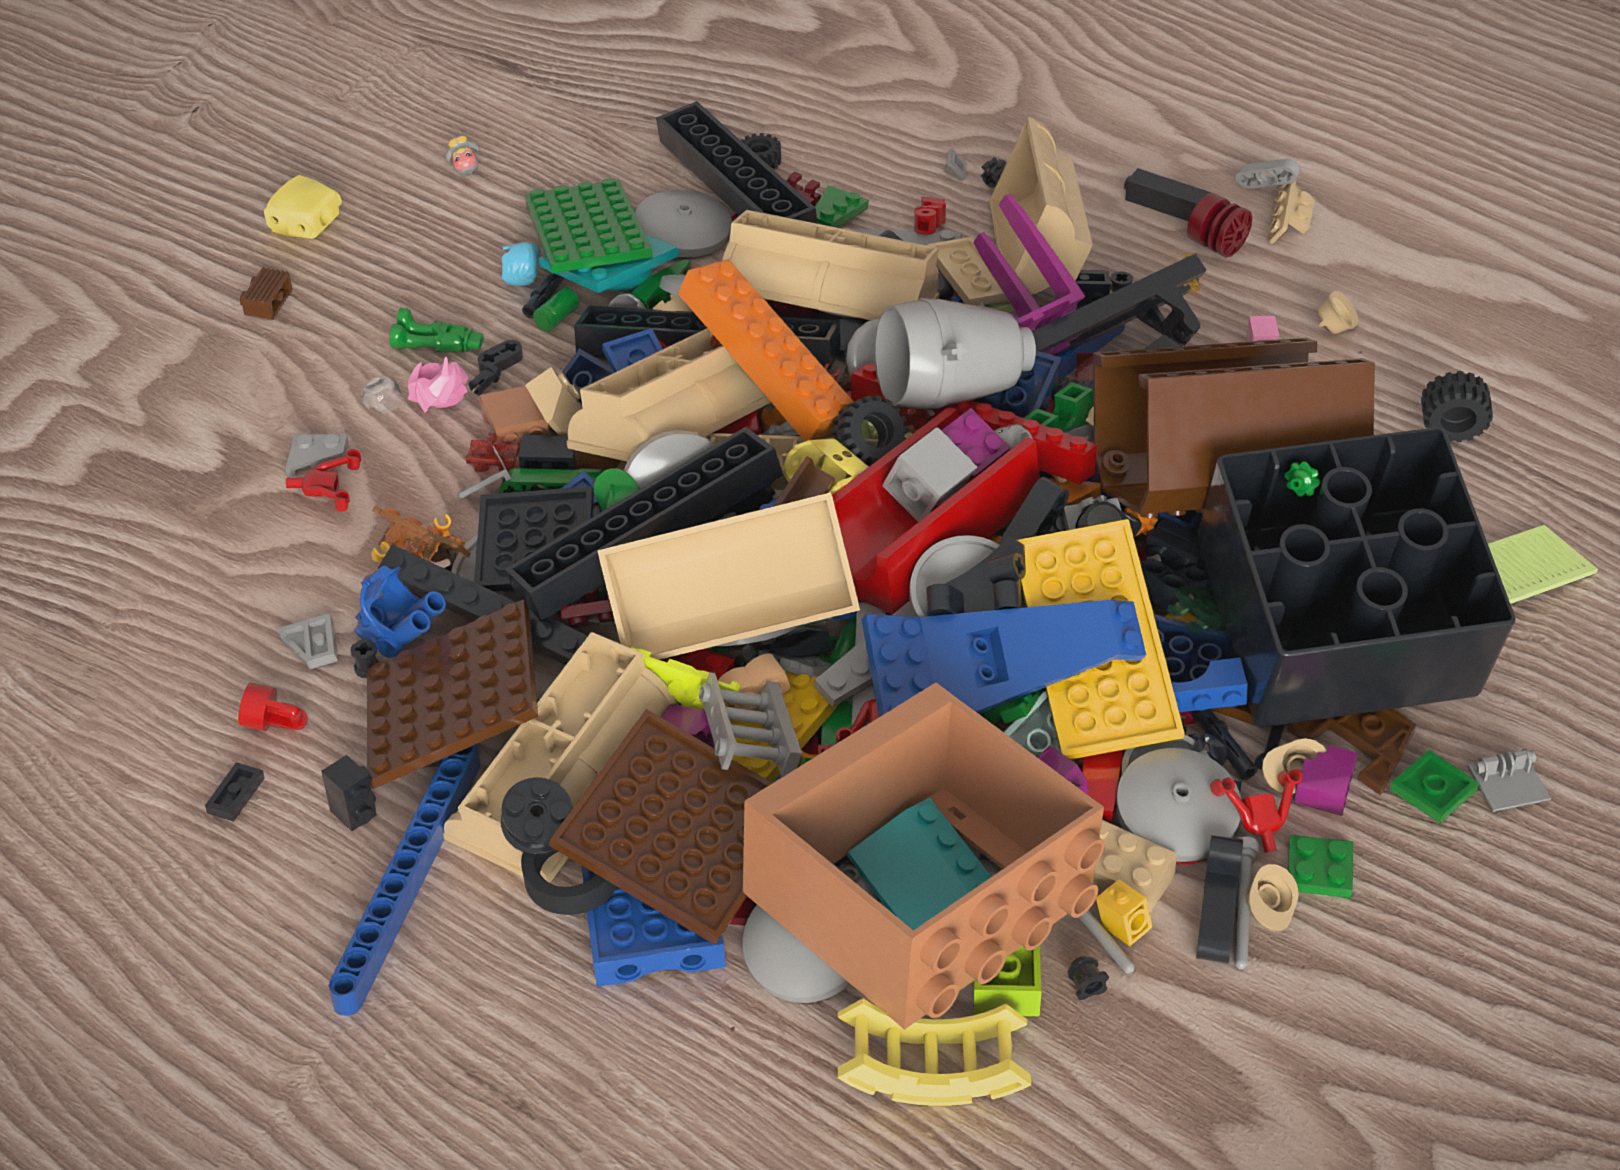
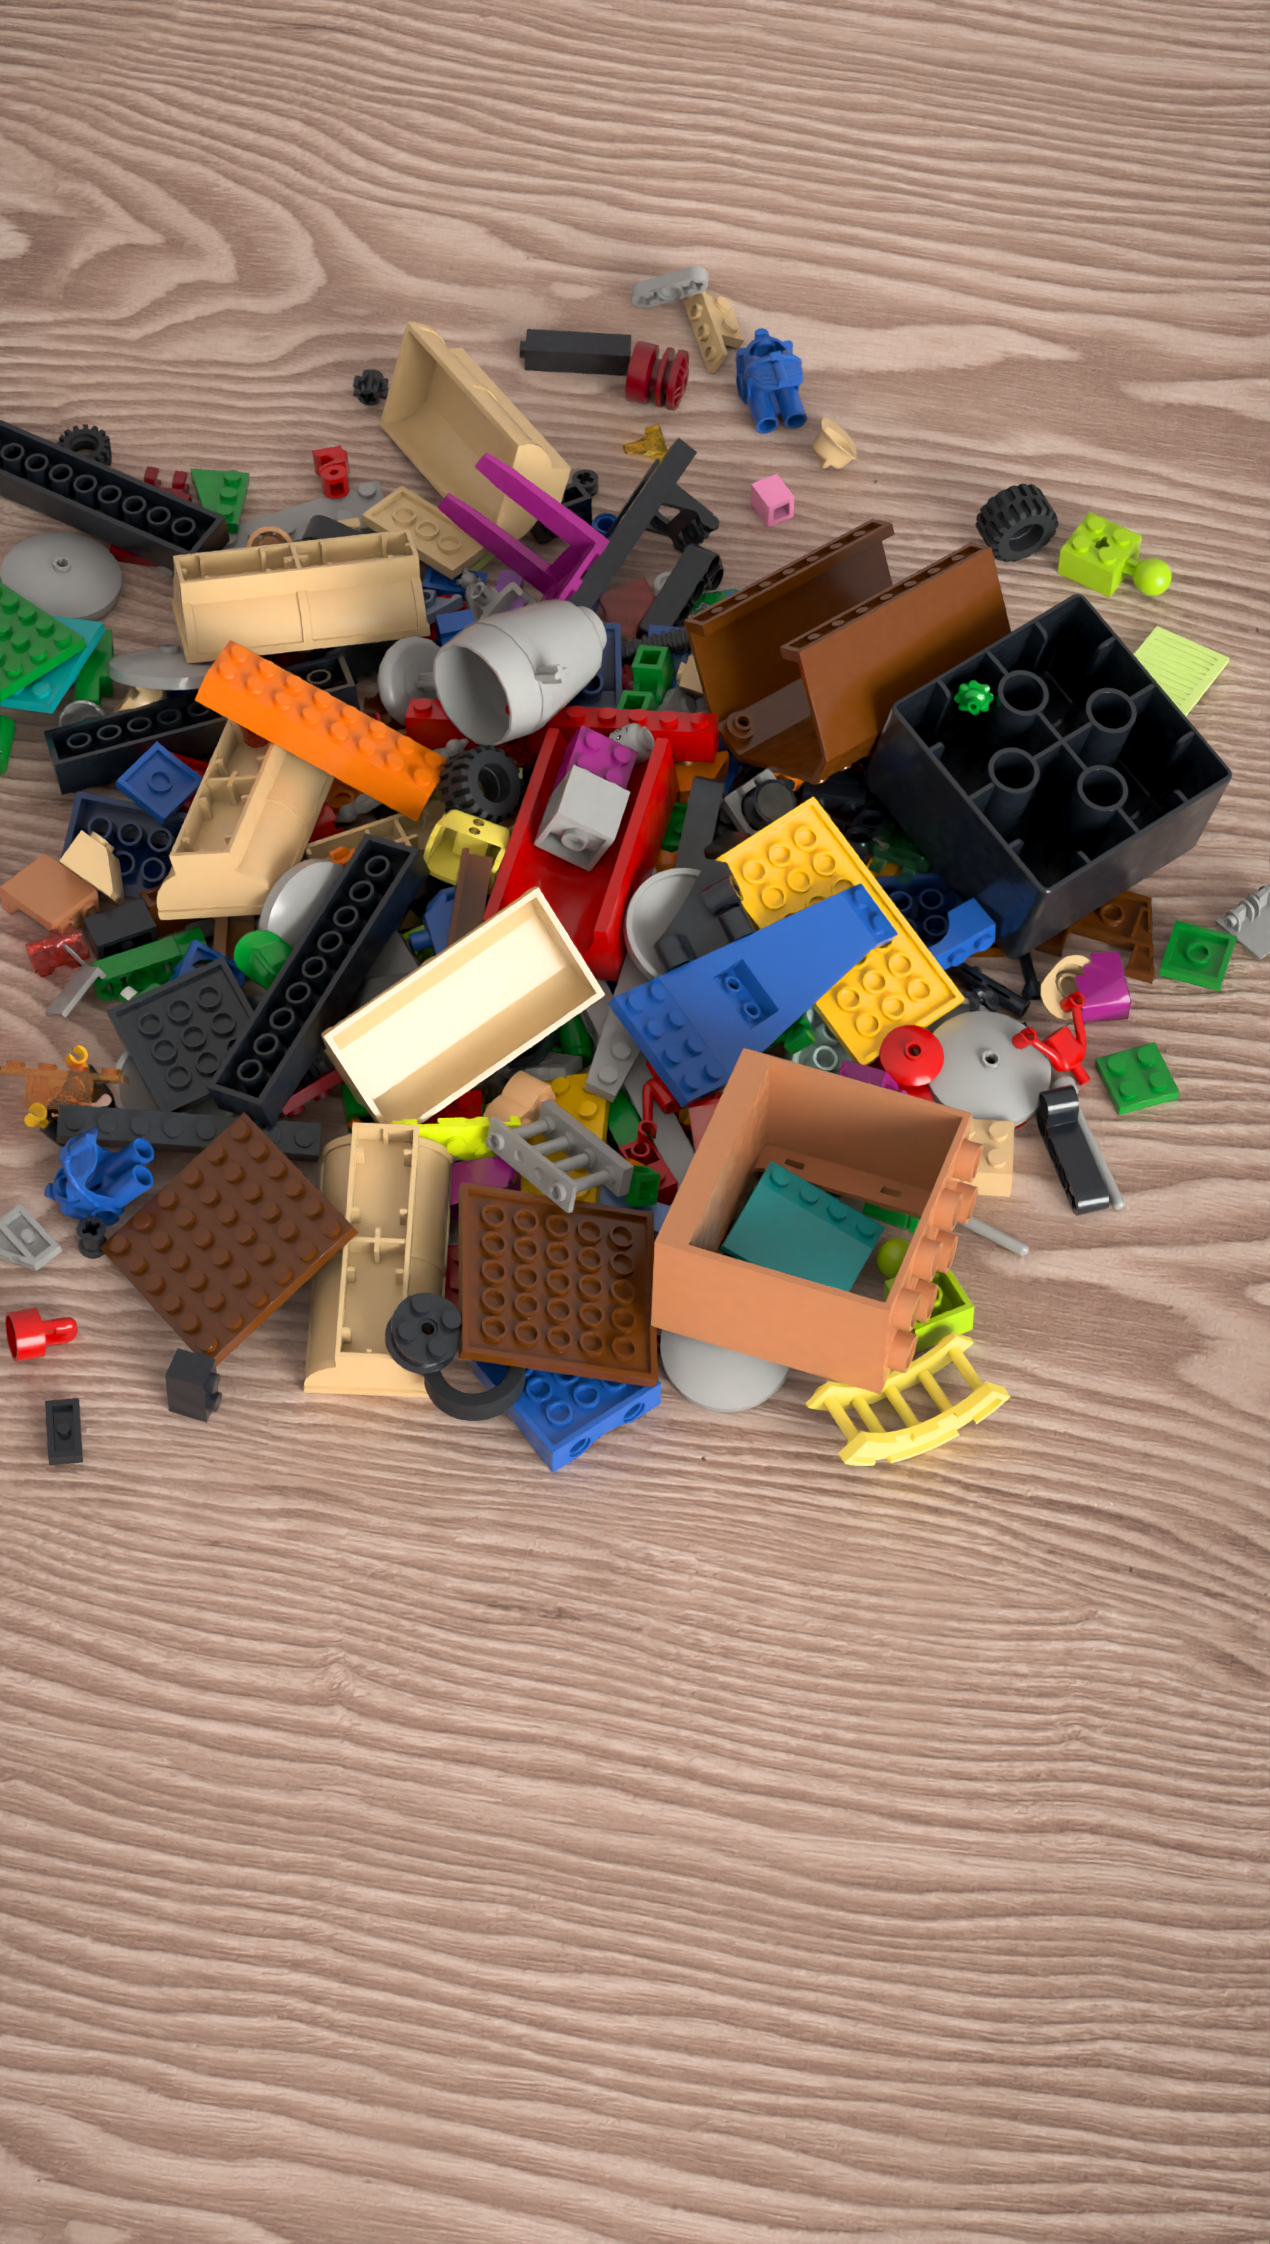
camera: 30 degrees left, 10 degrees up
blue beam [328,744,480,1016] -> none
light grey slope [944,148,967,180] -> none
black brick [1068,956,1109,1000] -> none
yellow head [1096,879,1153,946] -> none
tan piece [1246,864,1299,931] -> none
none -> blue helmet [736,328,807,434]
none -> dish [879,1025,944,1087]
none -> lime brick [1058,511,1172,597]

